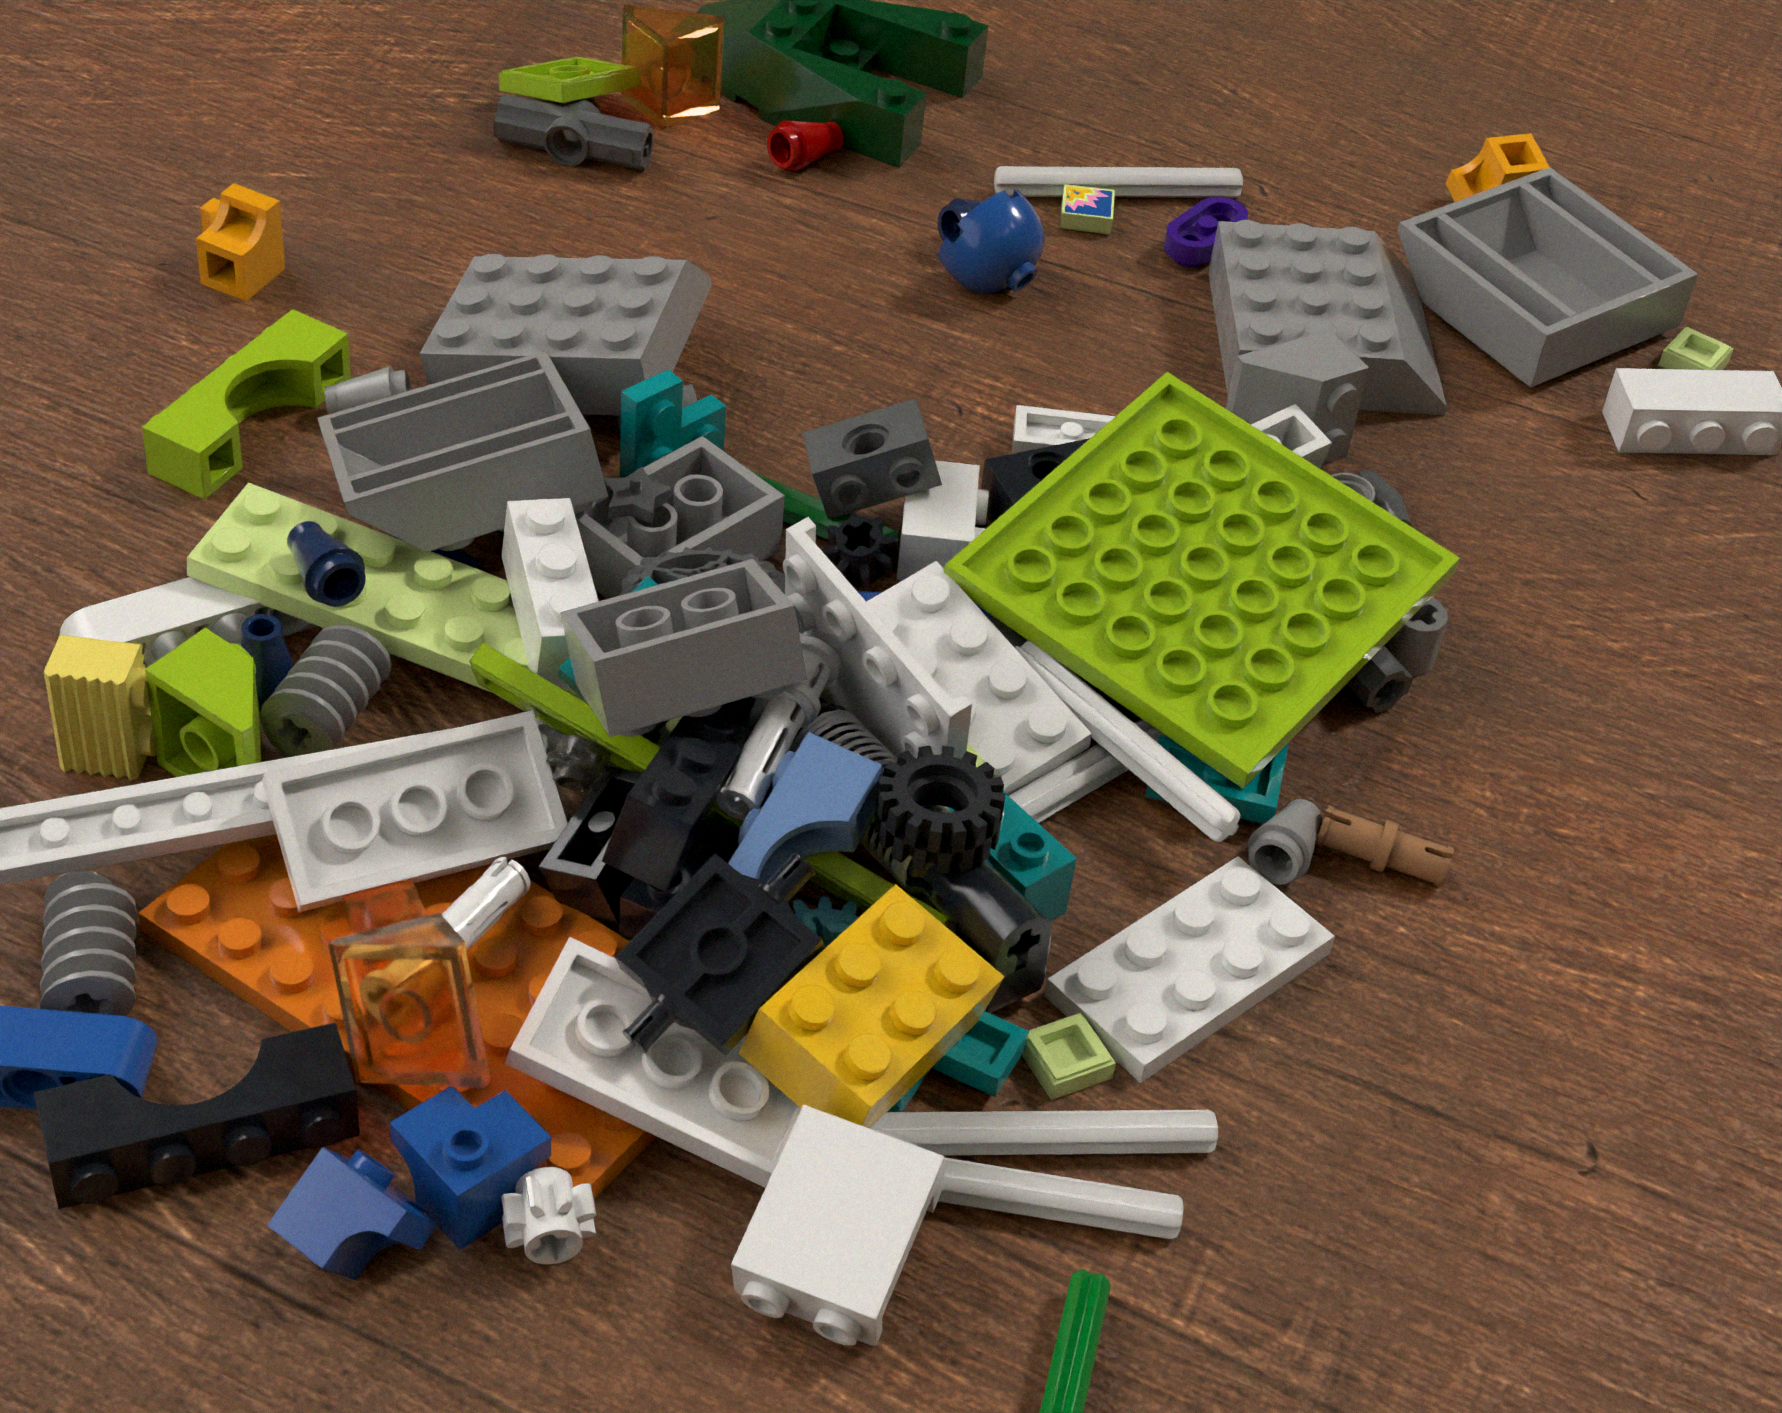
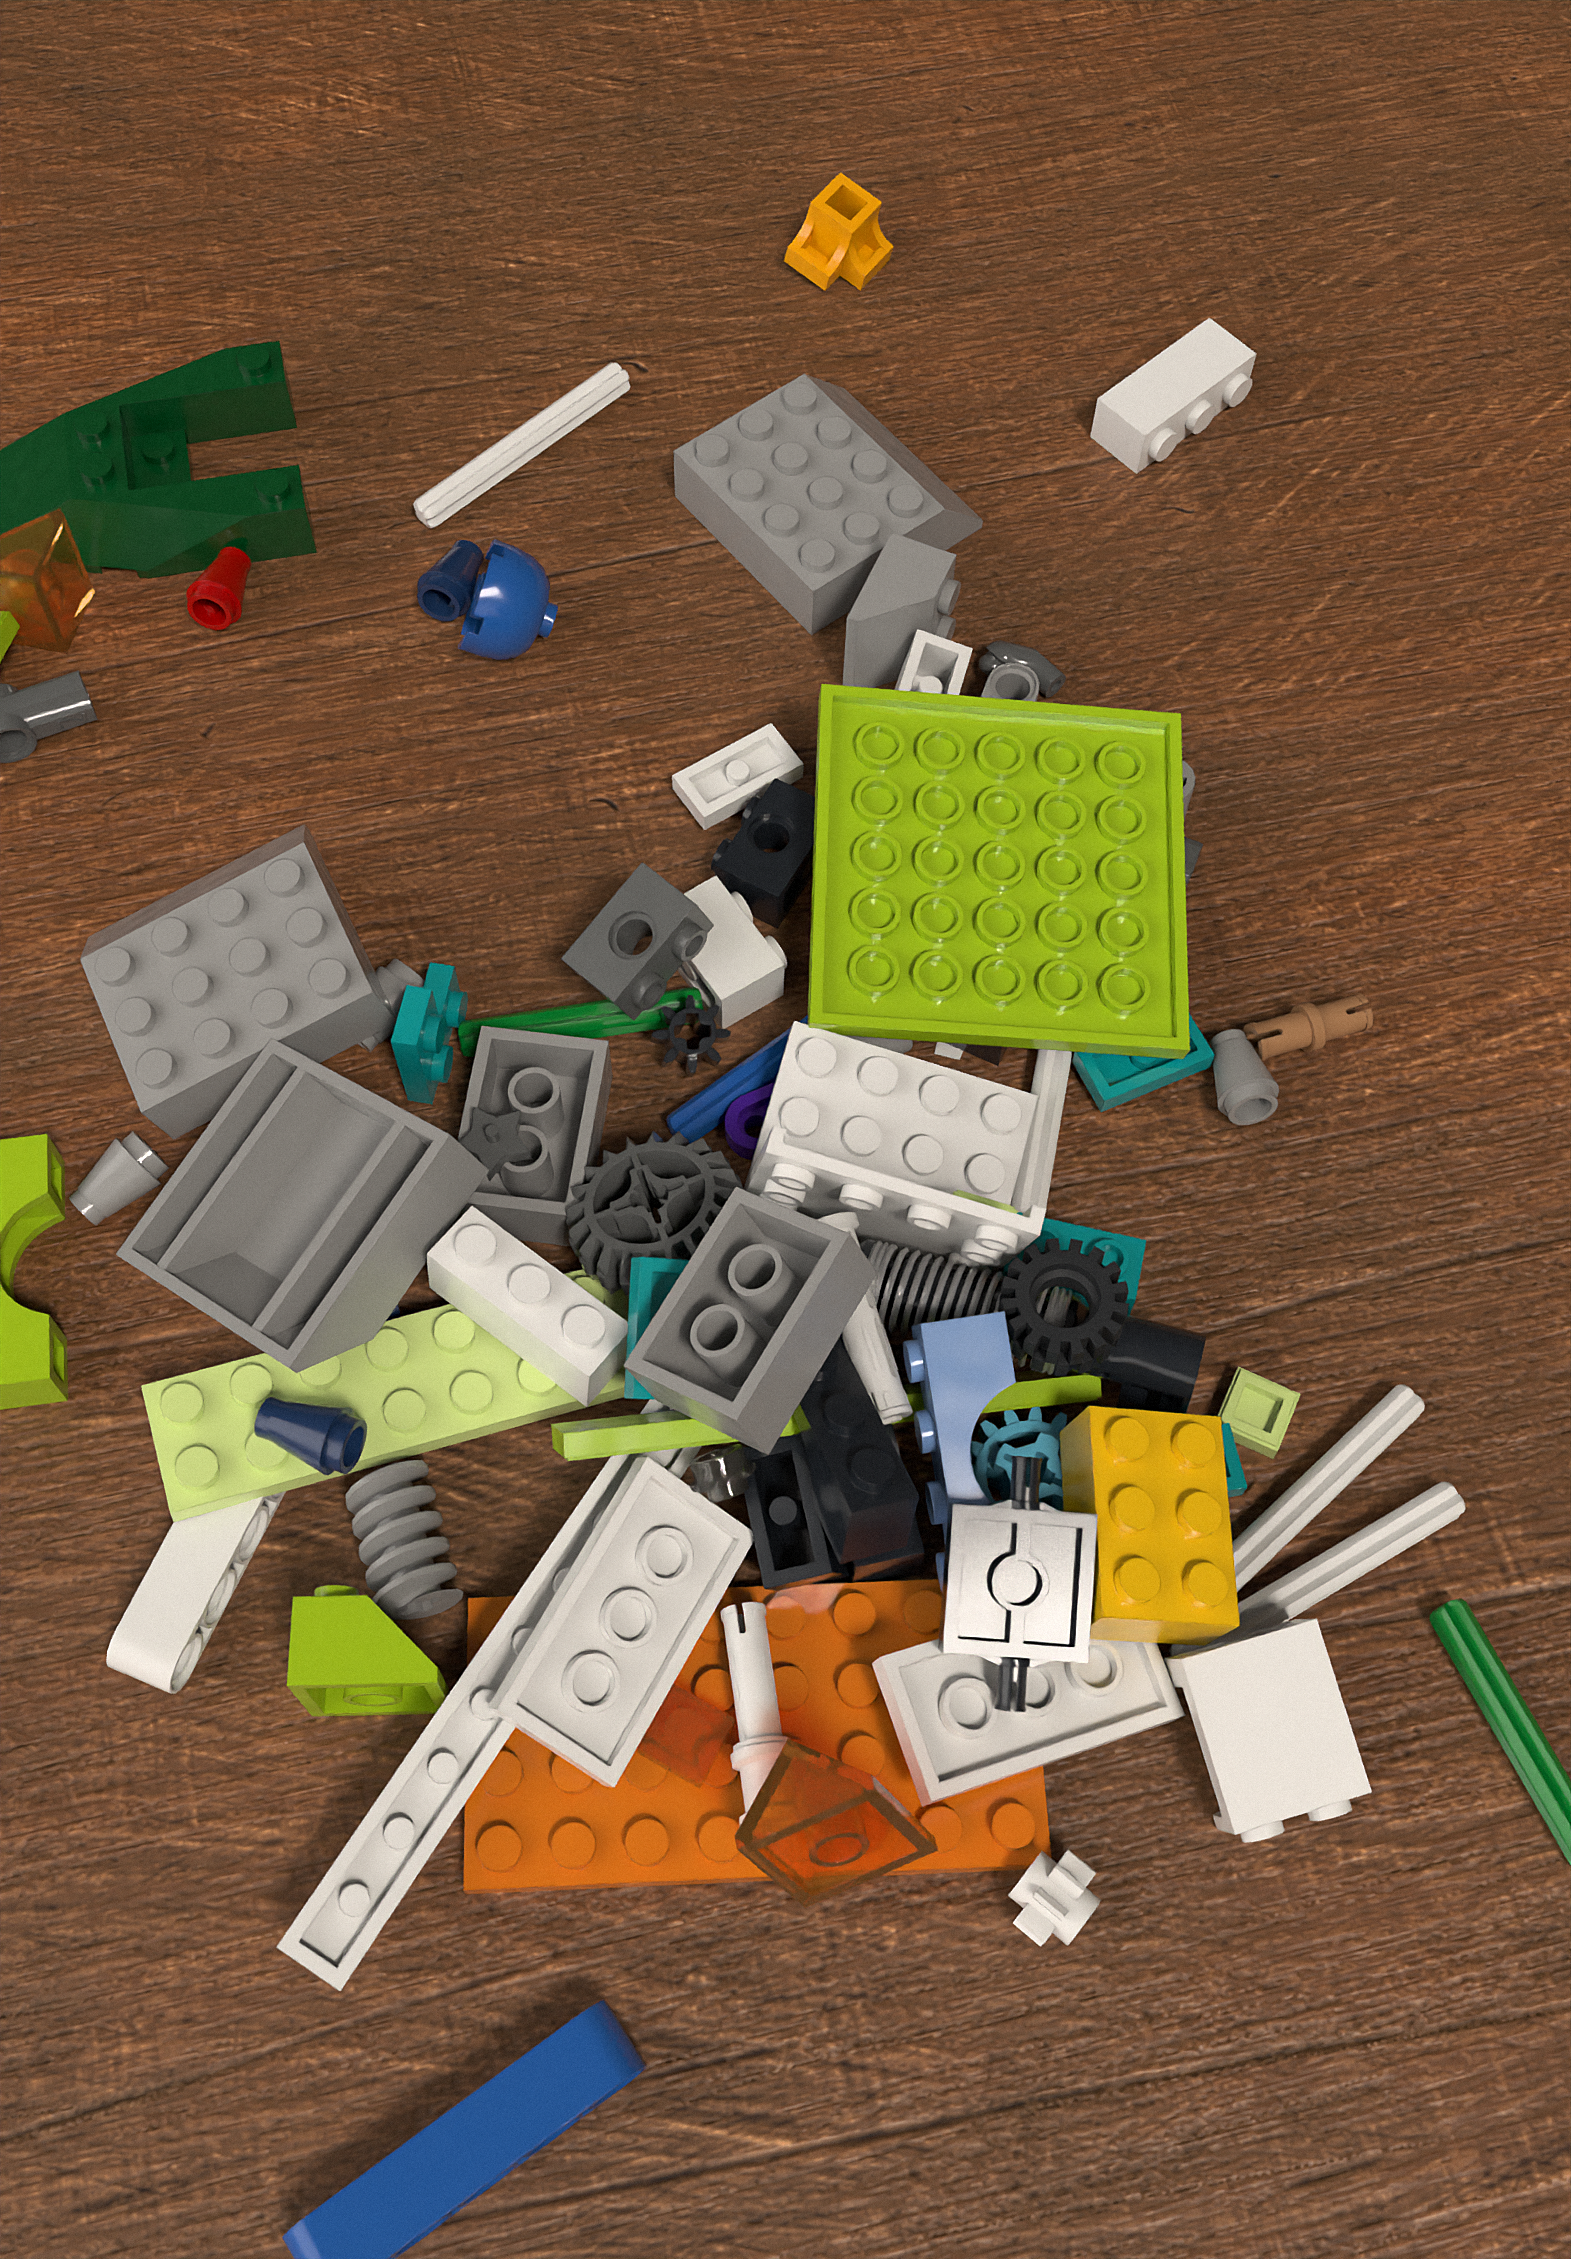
camera: 35 degrees left, 20 degrees up
black arch [34,1022,360,1209] -> none
light grey piece [39,870,137,1016] -> none
light yellow brick [44,635,156,781] -> none
dark blue cone [241,614,294,711] -> none
blue brick [267,1147,438,1281] -> none
blue brick [390,1085,551,1250] -> none
white axle [1015,641,1241,842] -> none
white plate [1044,856,1335,1083] -> none
tile [1060,184,1115,235] -> none
dark purple plate [1164,197,1248,267] -> none
light grey slope [1397,167,1698,388] -> none
yellowish green tile [1658,327,1733,370] -> none

